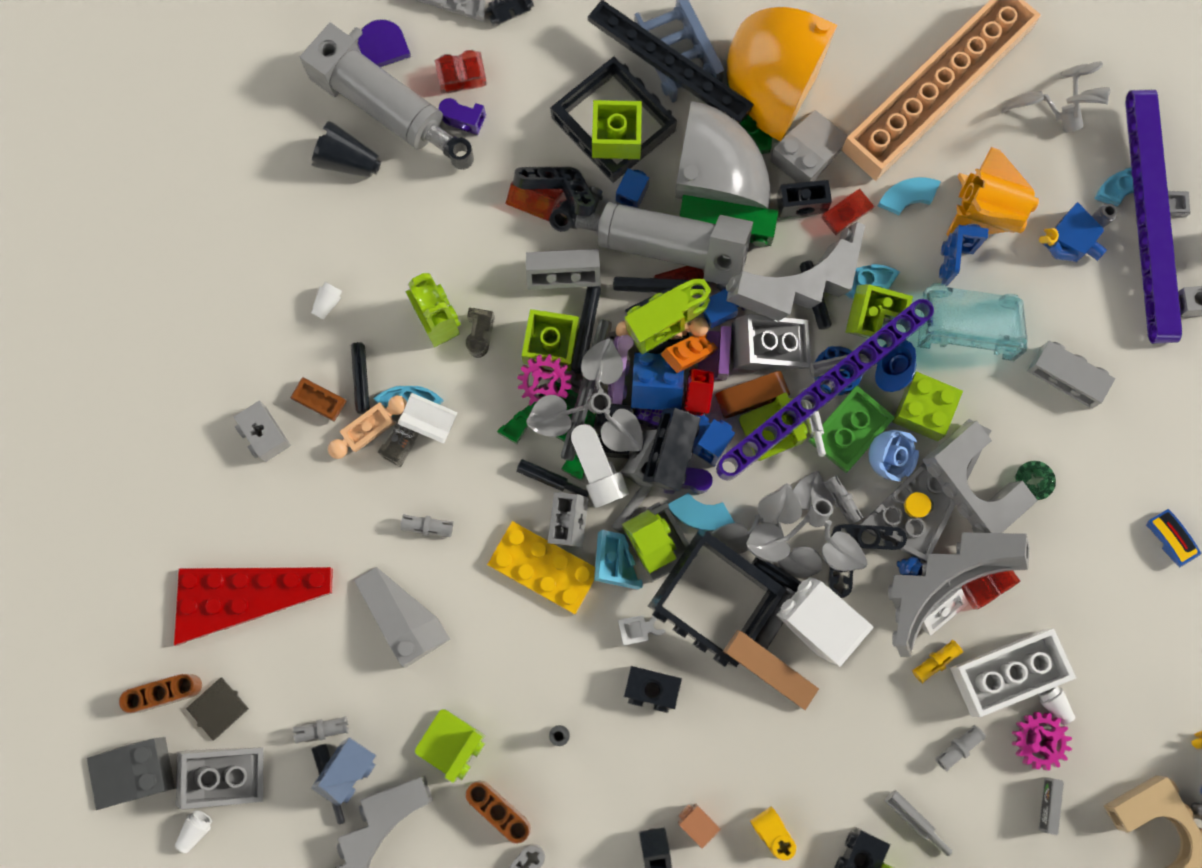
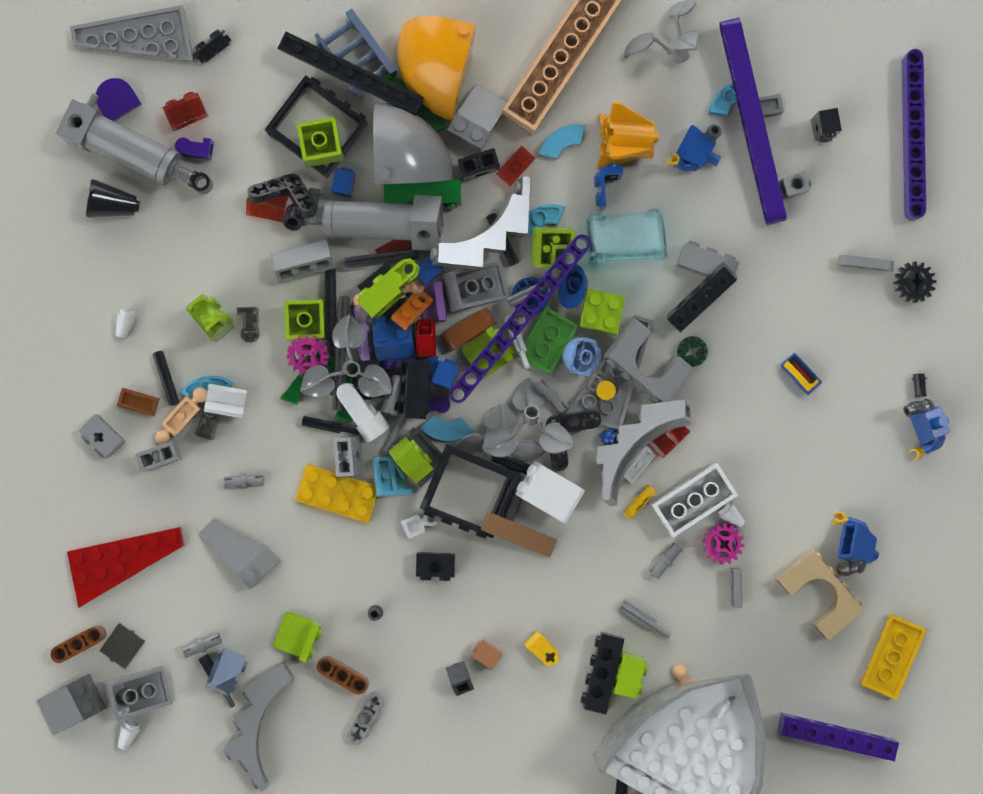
camera: 15 degrees left, 10 degrees up
none -> light grey brick [135,441,182,472]
none -> black brick [667,262,737,333]

